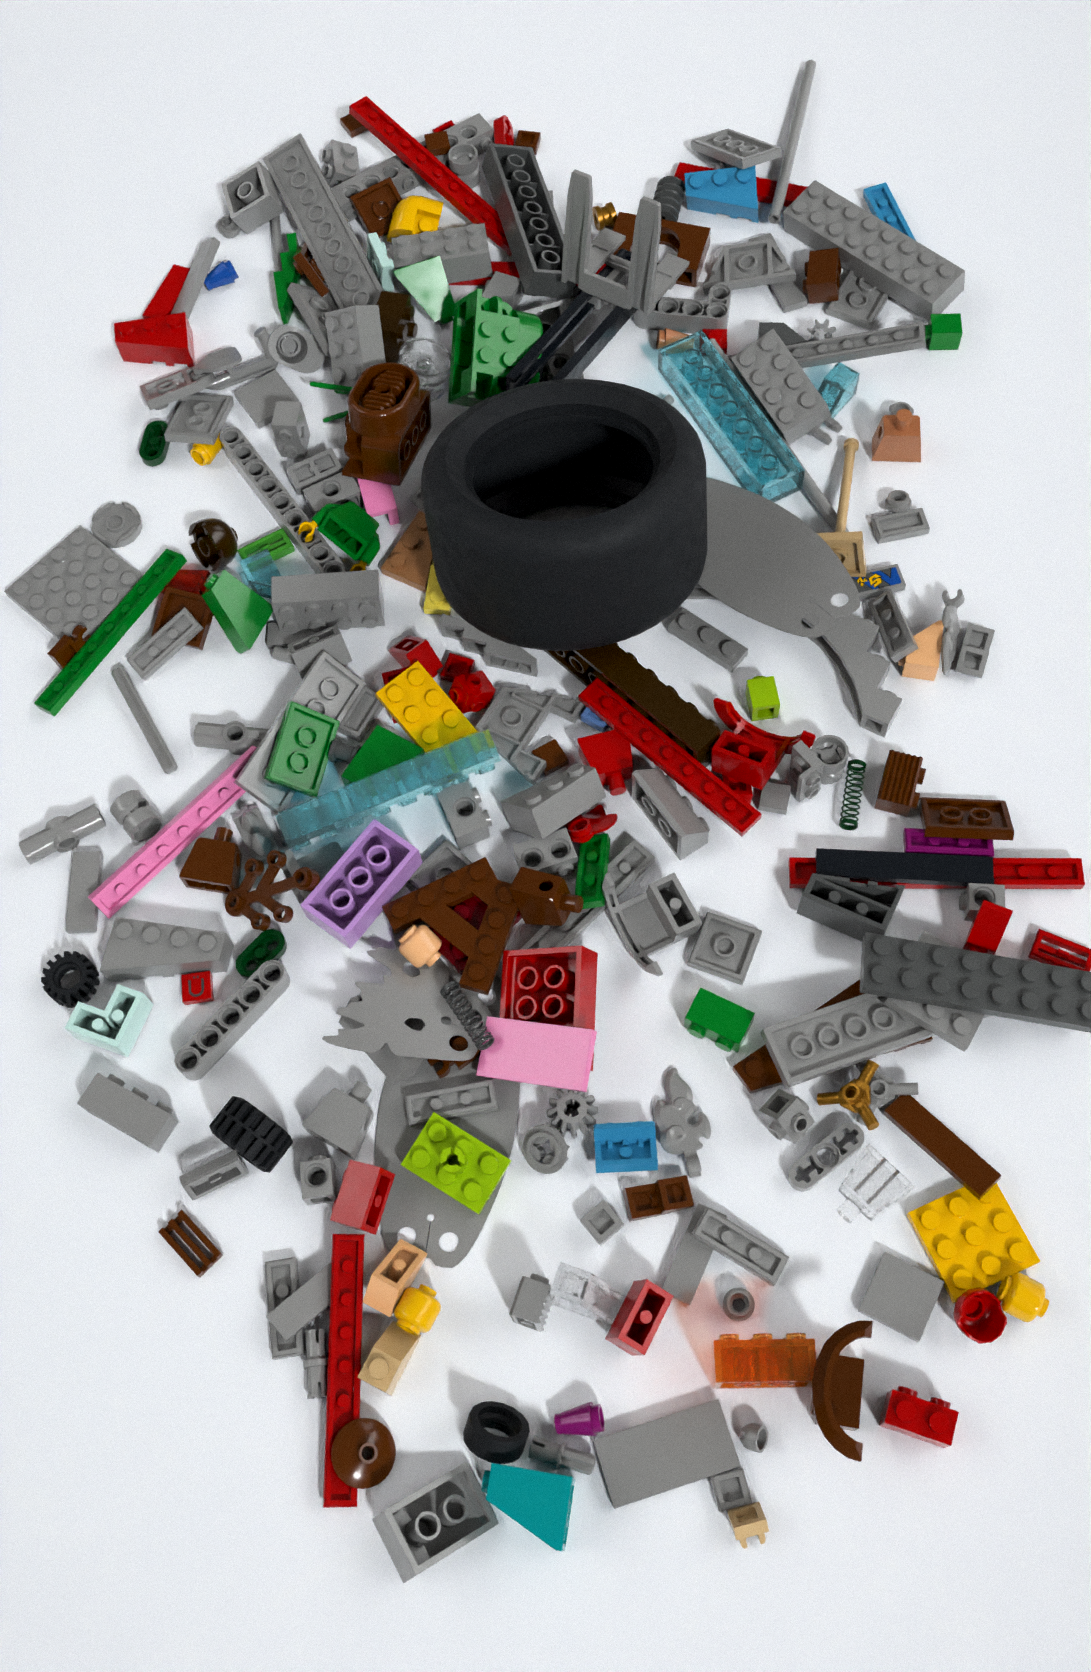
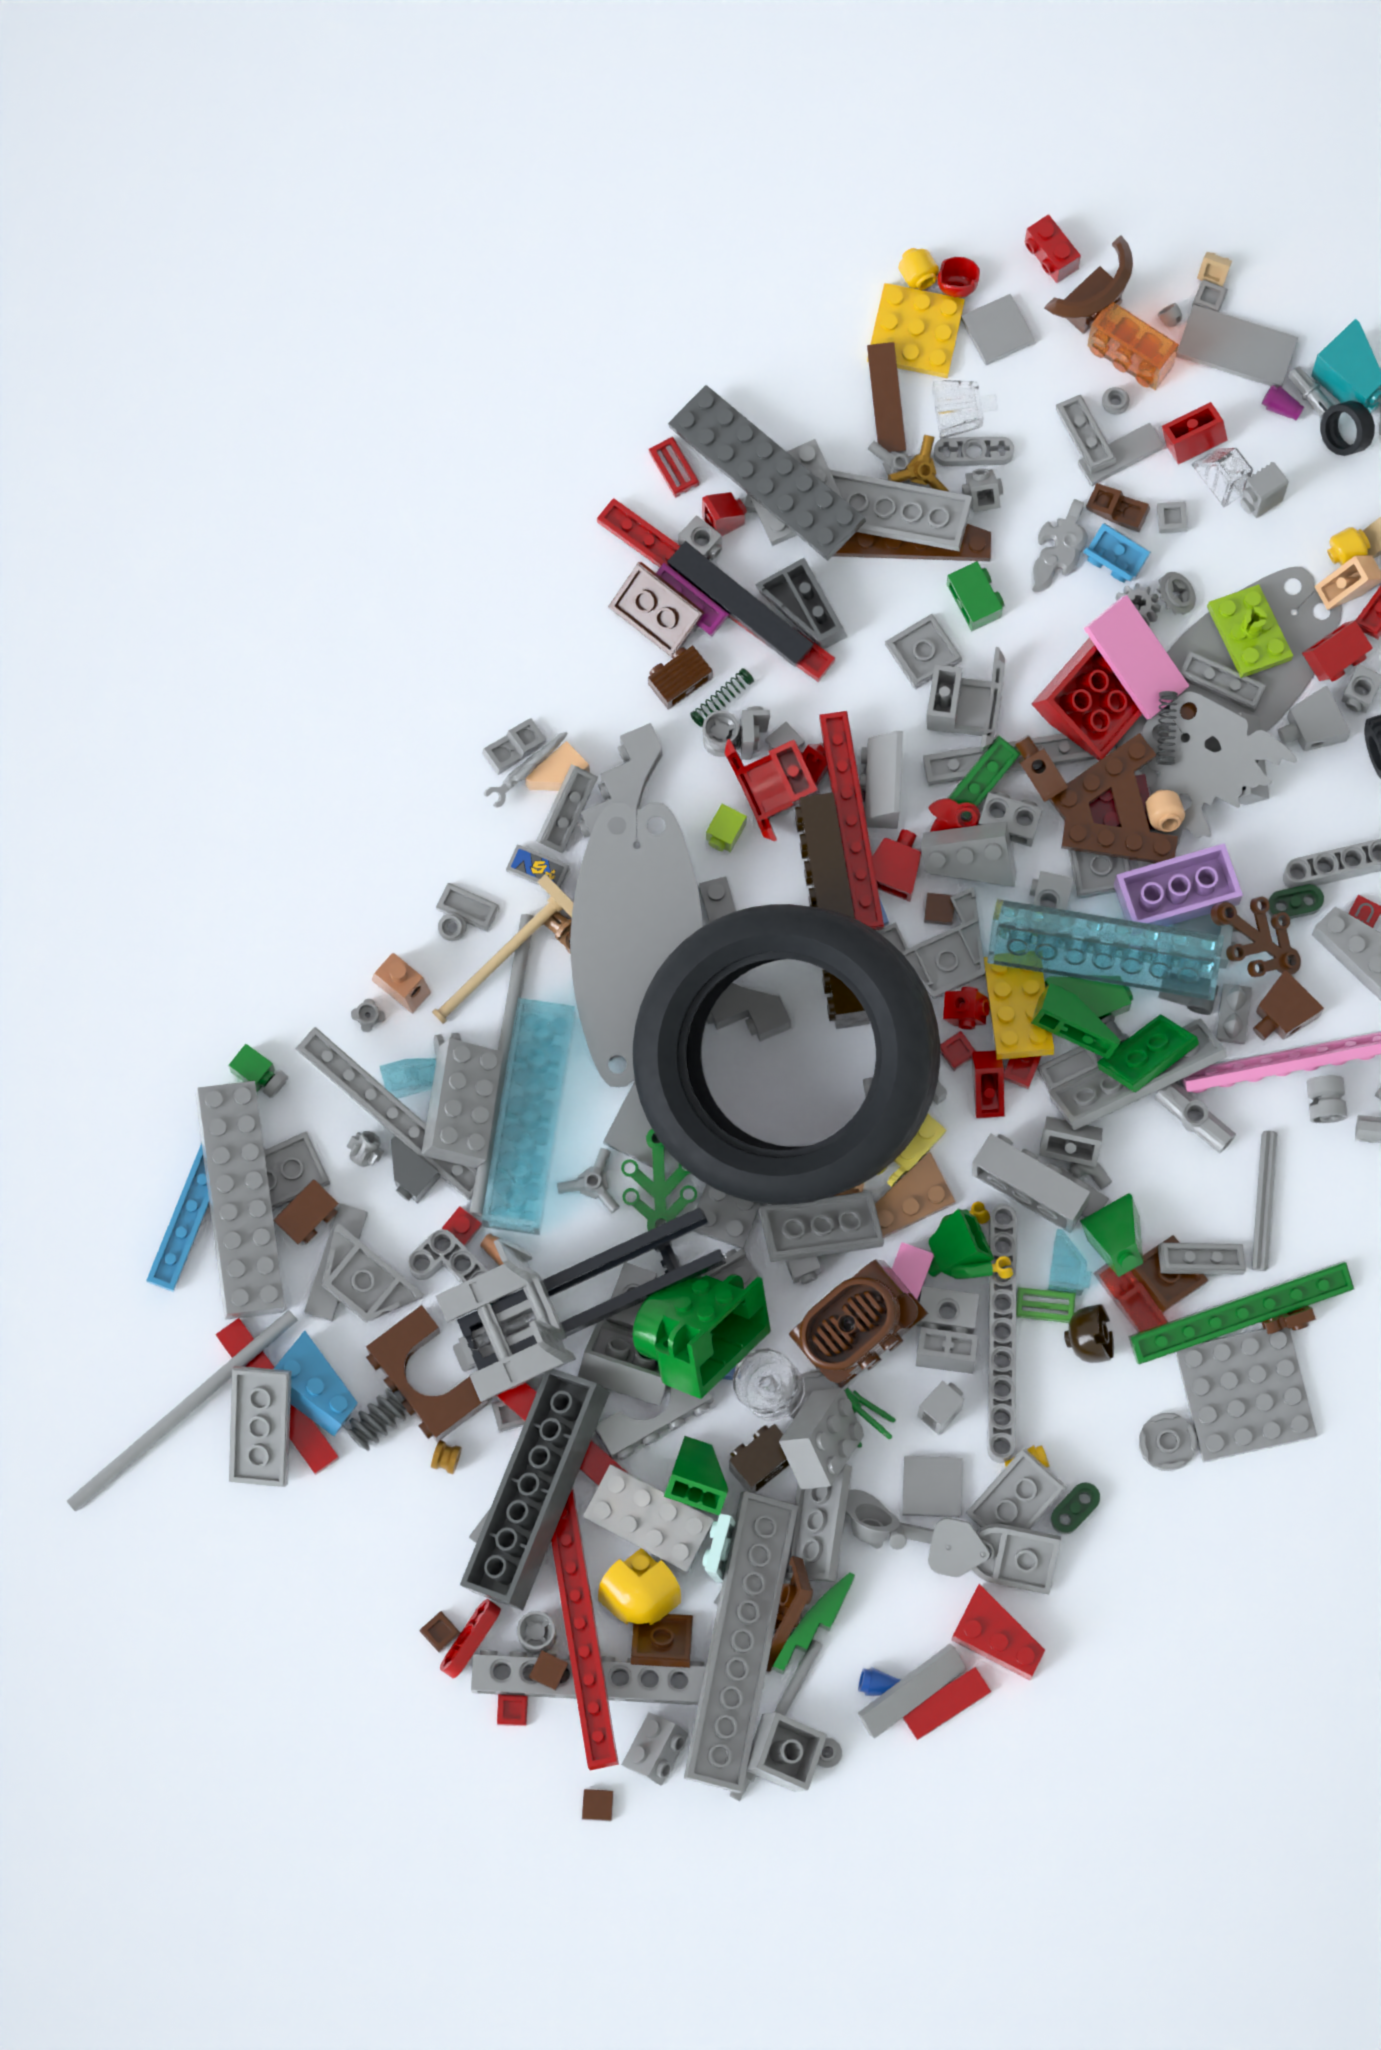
camera: 150 degrees left, 10 degrees up
none -> green slope [1031,983,1121,1059]

